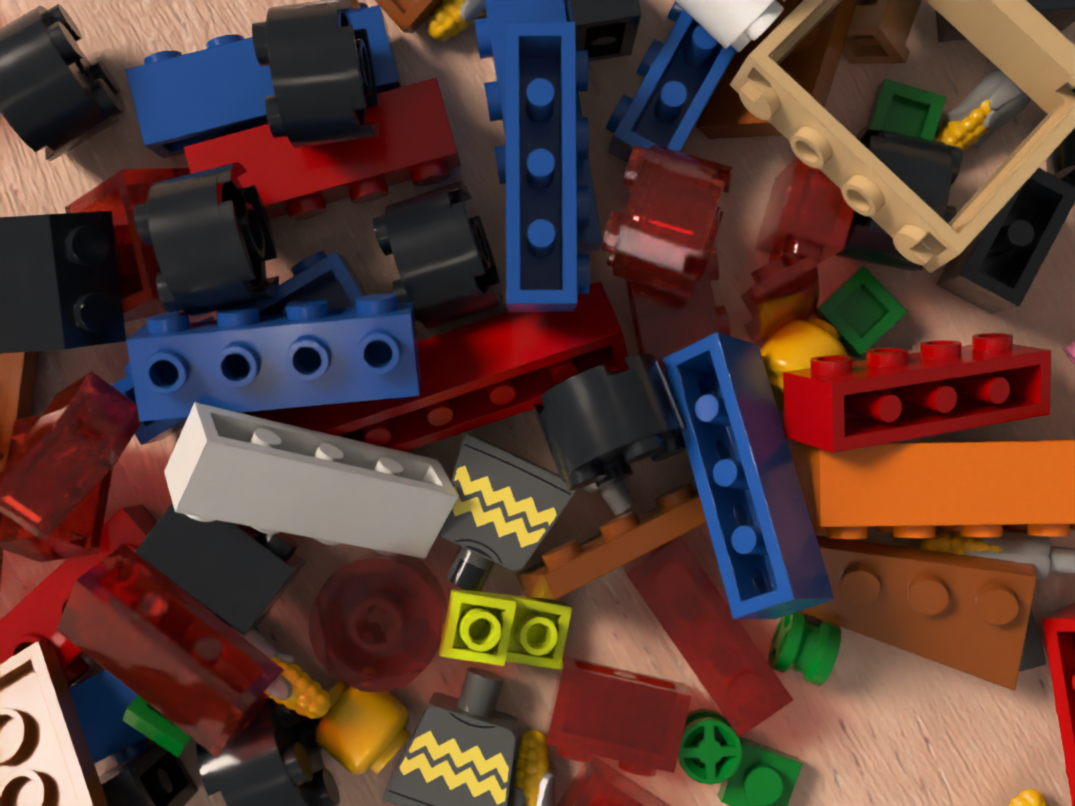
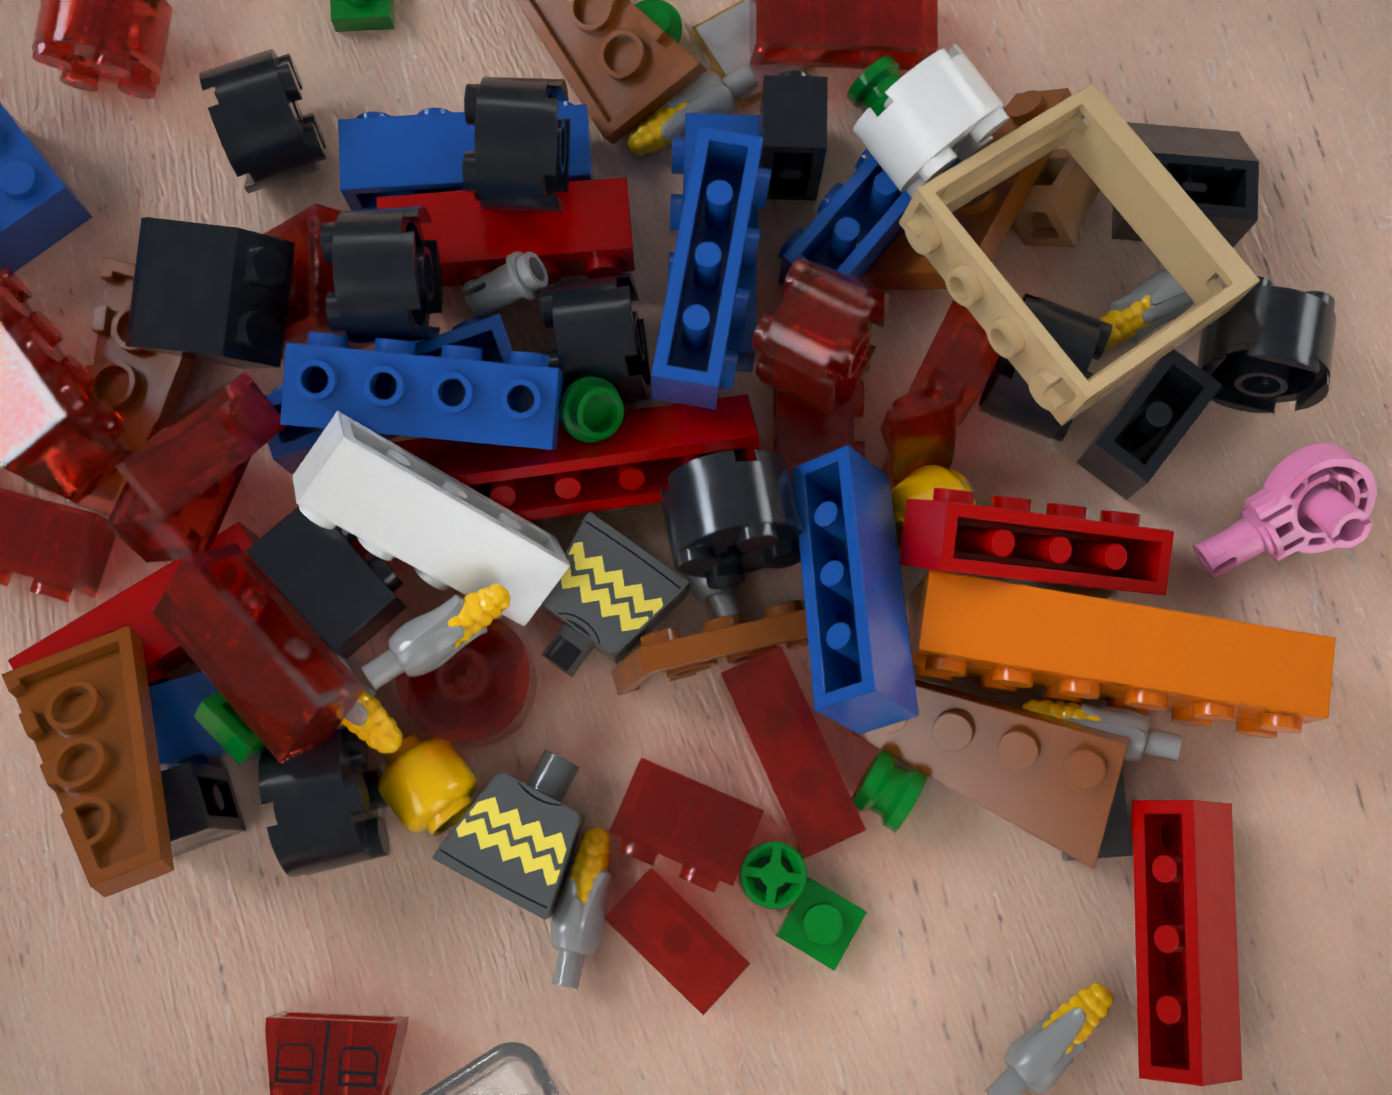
camera: 10 degrees right, 10 degrees down
neon yellow slope [439,589,572,670] -> none
green plate [812,266,907,357] -> none
green plate [866,79,946,140] -> none
none -> light grey piece [361,584,511,690]
none -> light grey pin [463,251,548,318]
none -> green plate [559,376,624,443]

